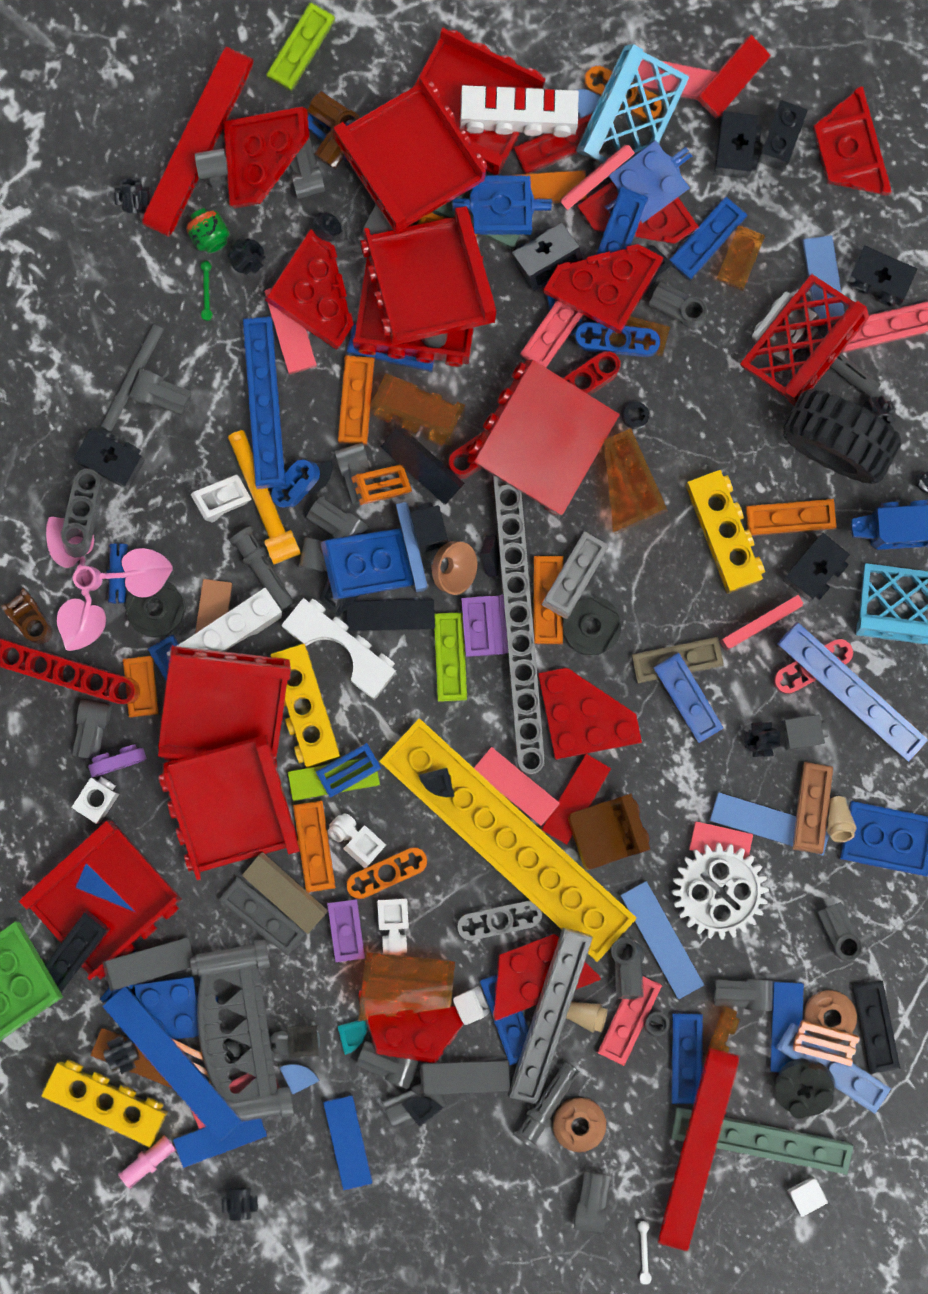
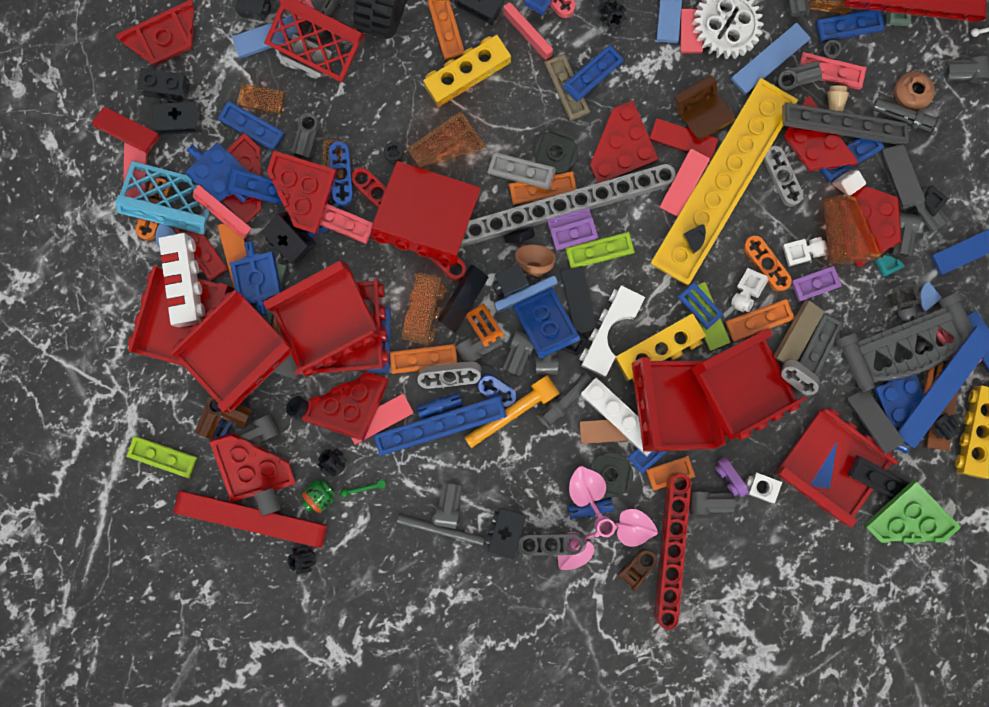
camera: 100 degrees left, 0 degrees up
white slope [191,474,252,522] -> none
none -> blue pin [416,392,463,419]
none -> light grey beam [417,361,482,389]
none -> light grey beam [781,360,820,395]

